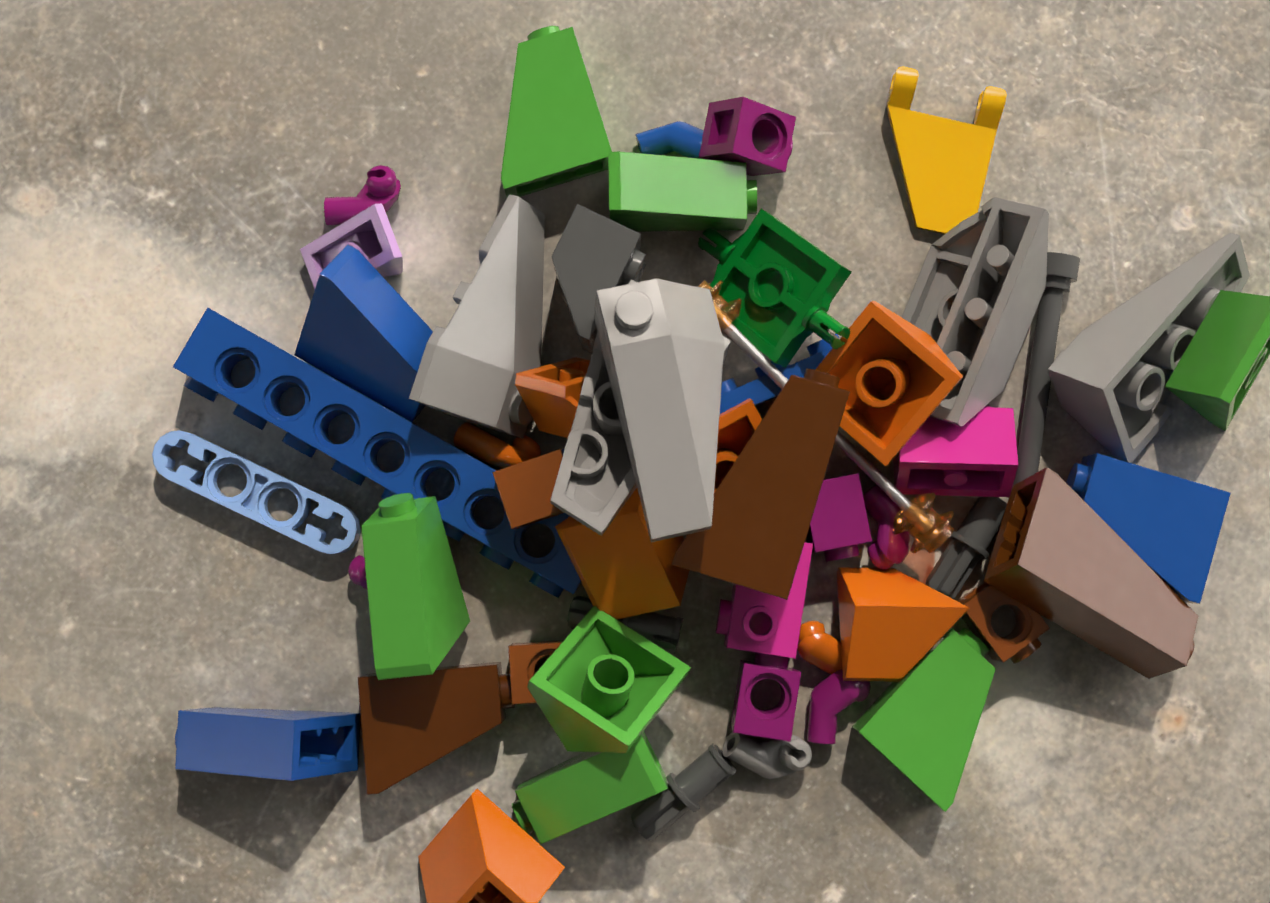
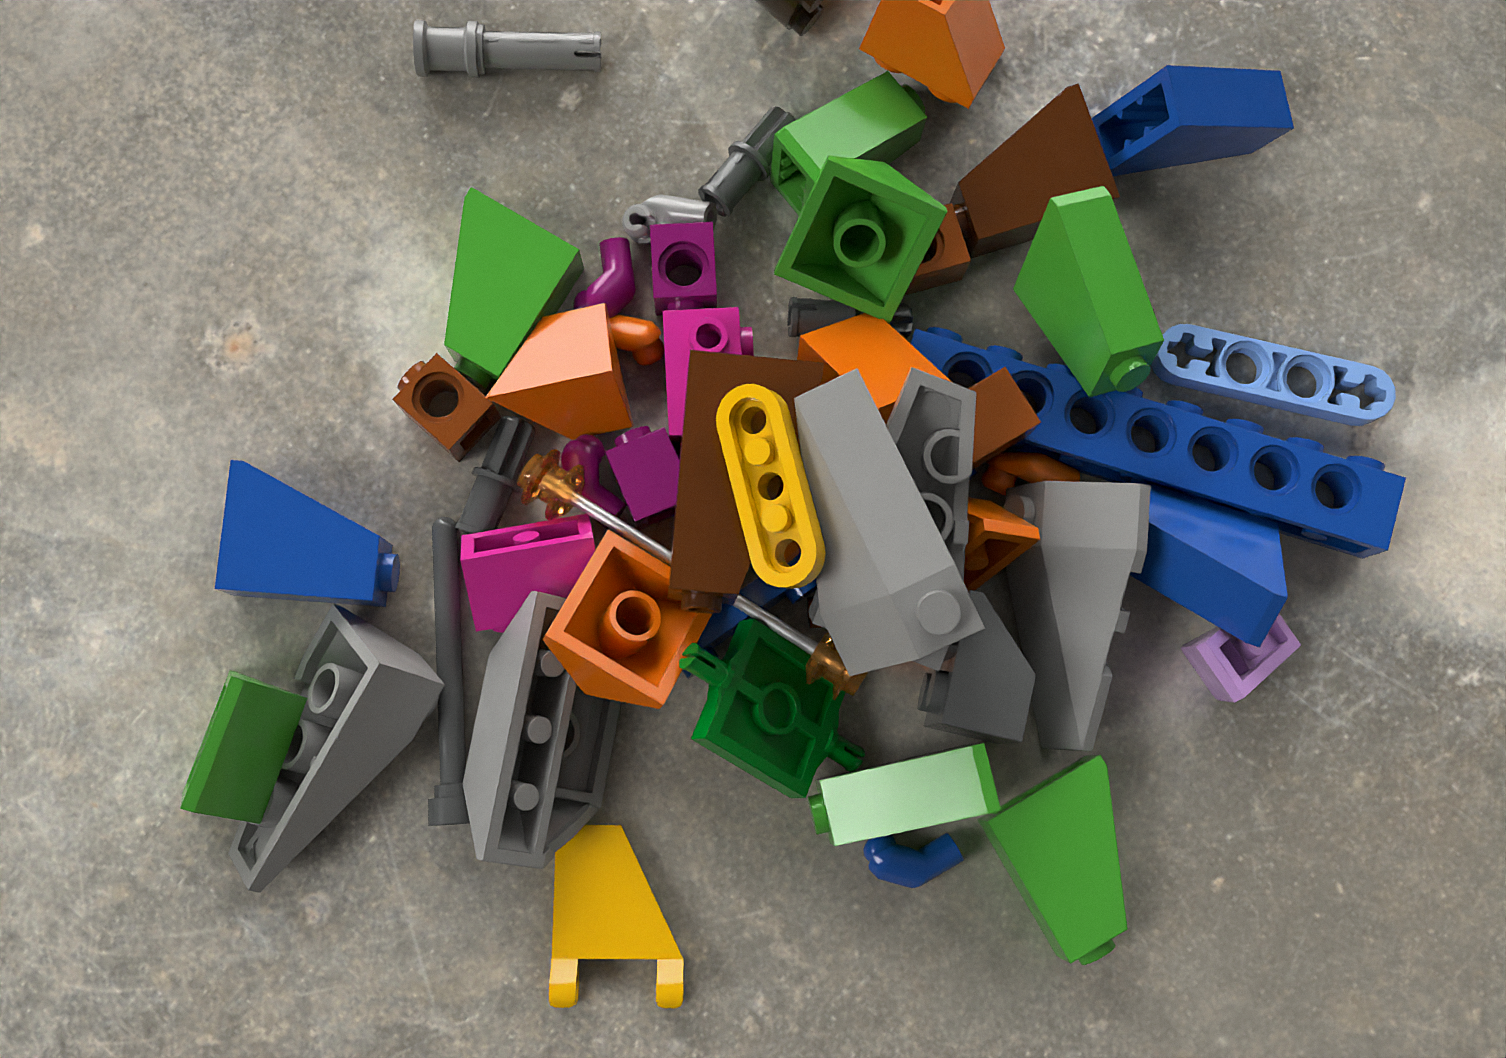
camera: 160 degrees right, 5 degrees down
magenta arm [324,165,401,226] -> none
magenta brick [699,97,796,176] -> none
slope [984,467,1199,679] -> none
none -> yellow plate [716,384,826,589]

